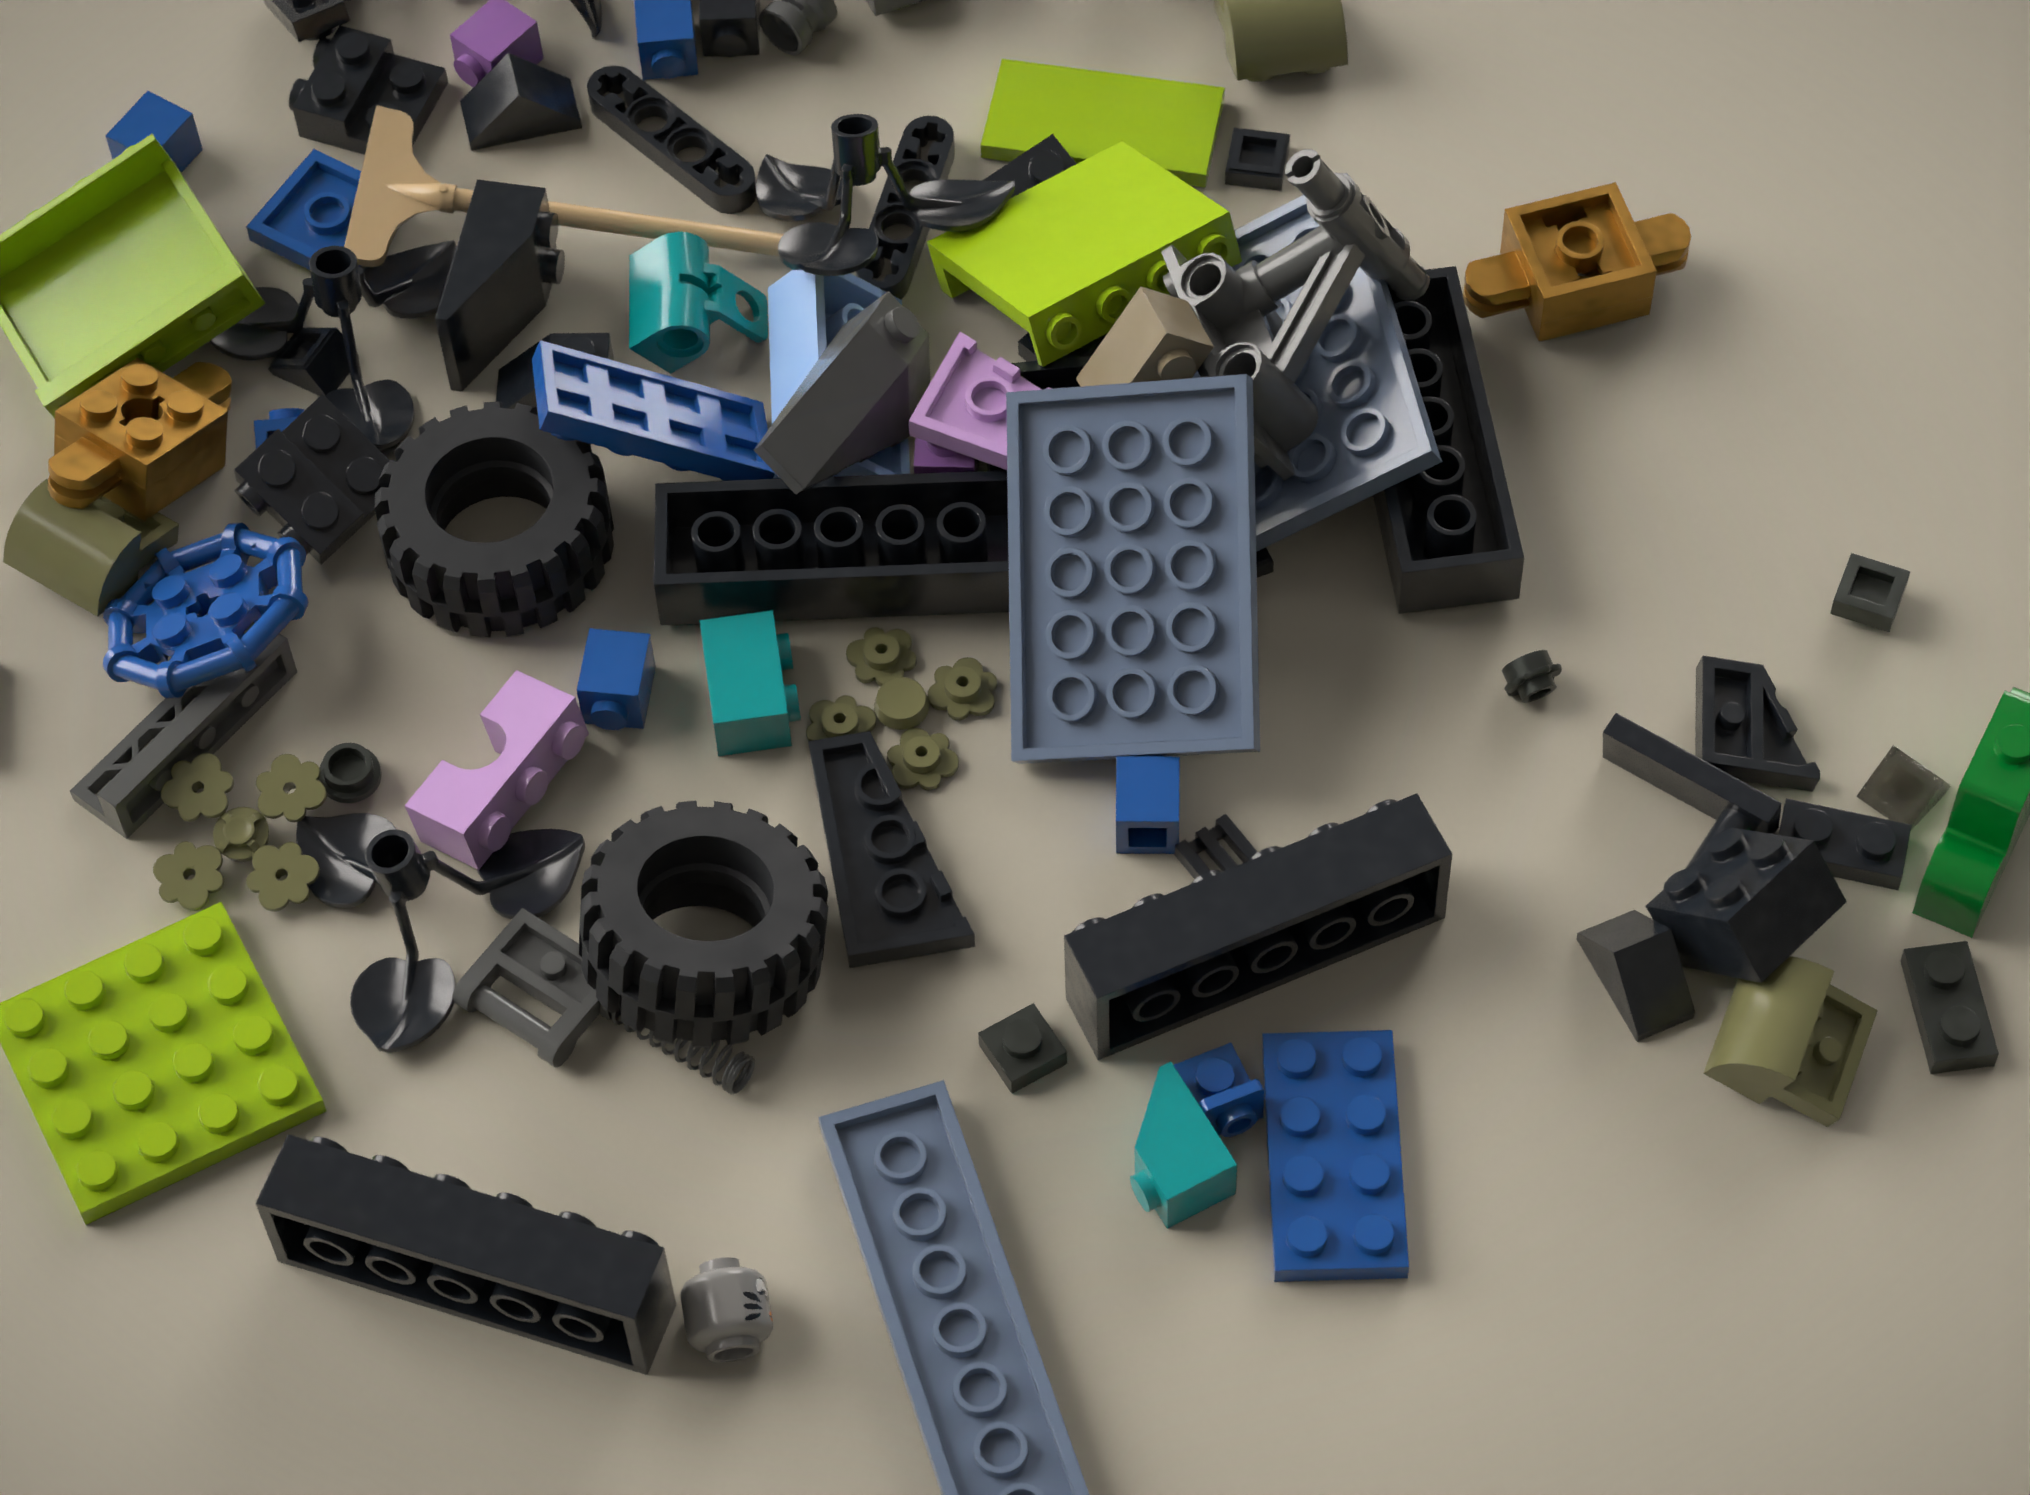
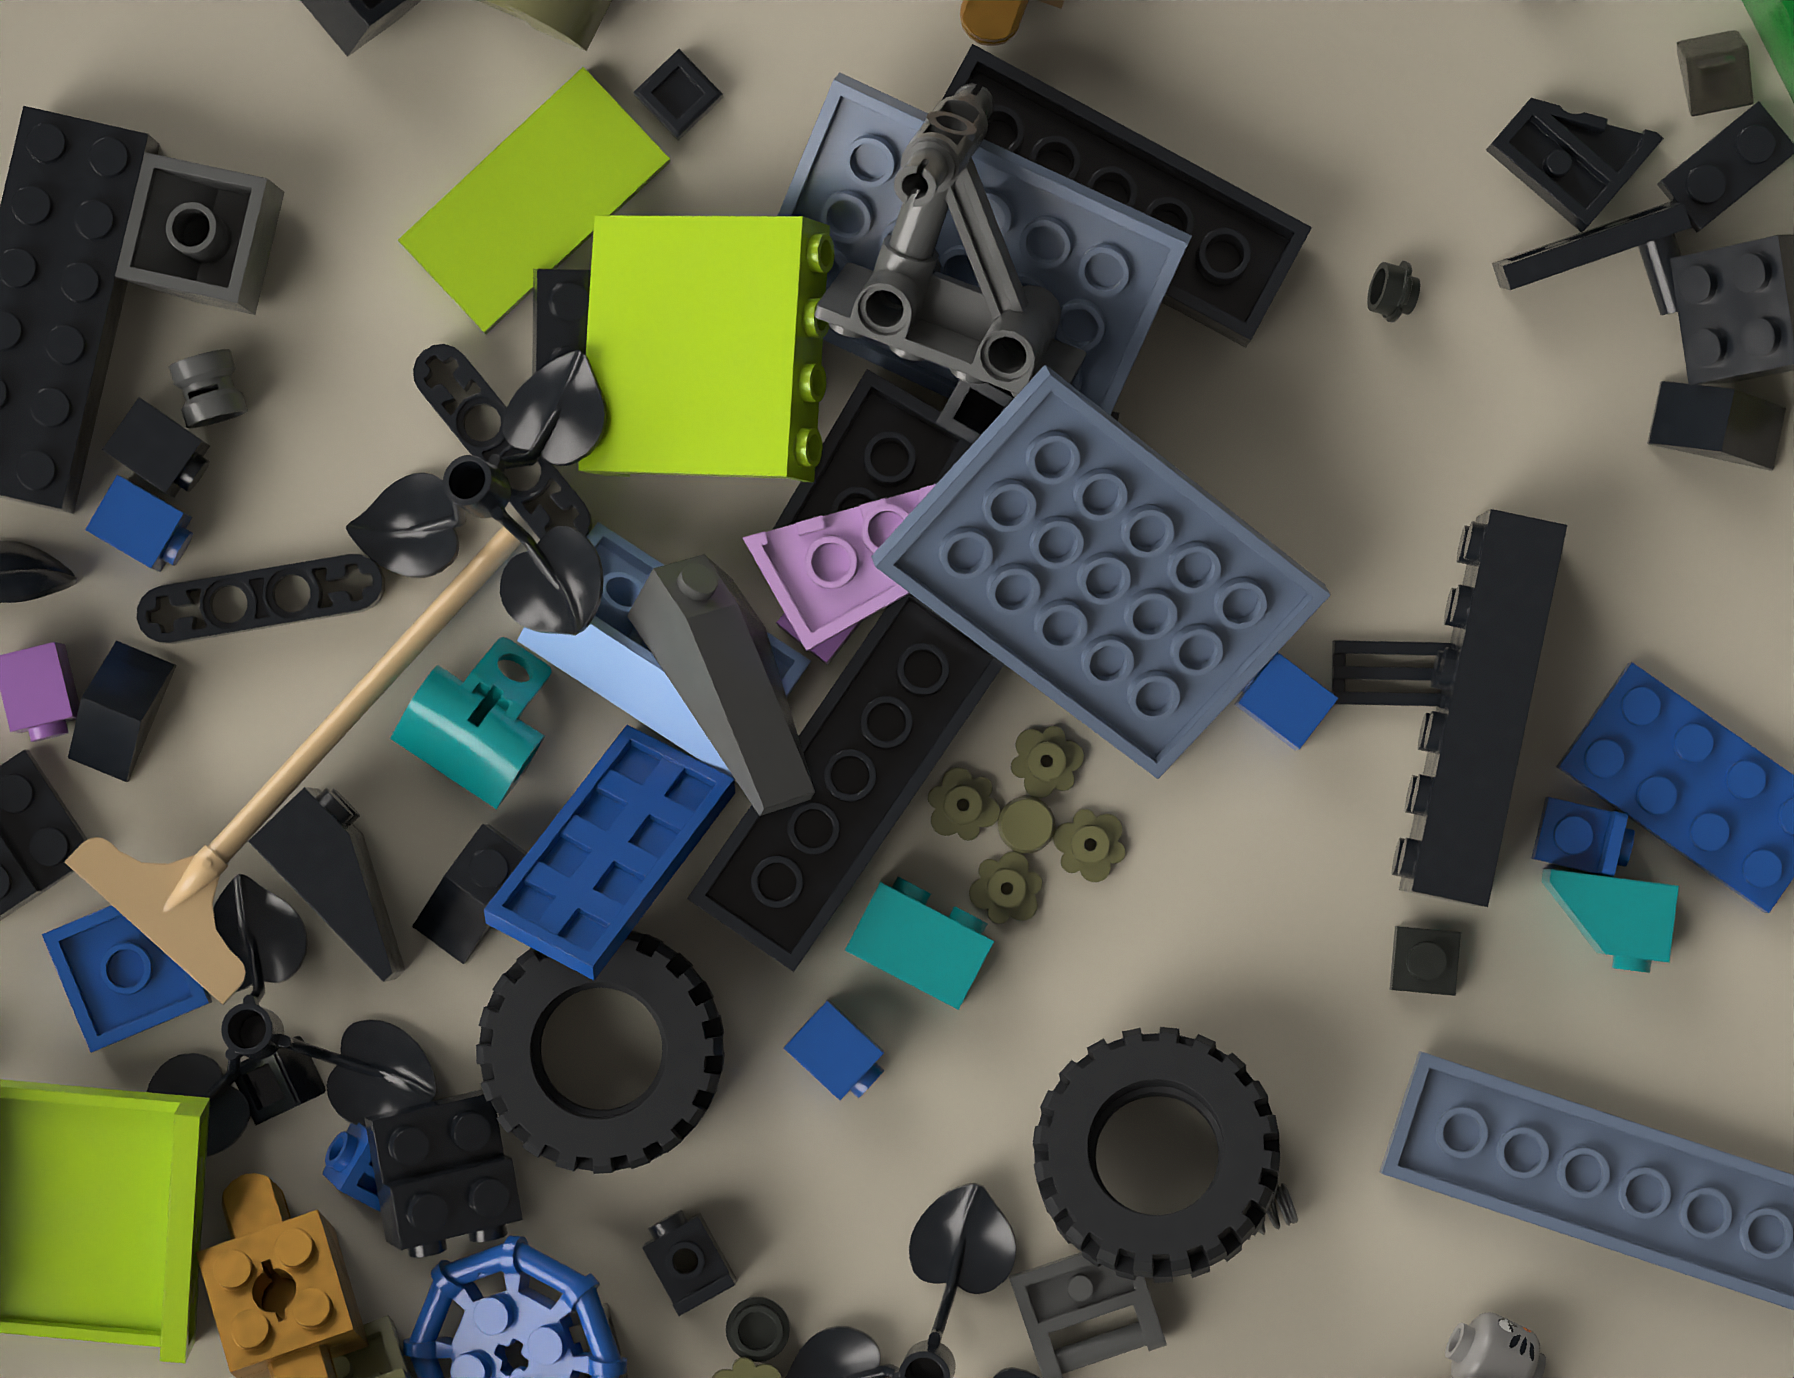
camera: 55 degrees left, 30 degrees up
lavender arch [404,670,589,870] -> none
black wing [808,731,975,968] -> none
dark tan brick [1076,287,1214,387] -> none
none -> black brick [642,1210,737,1316]

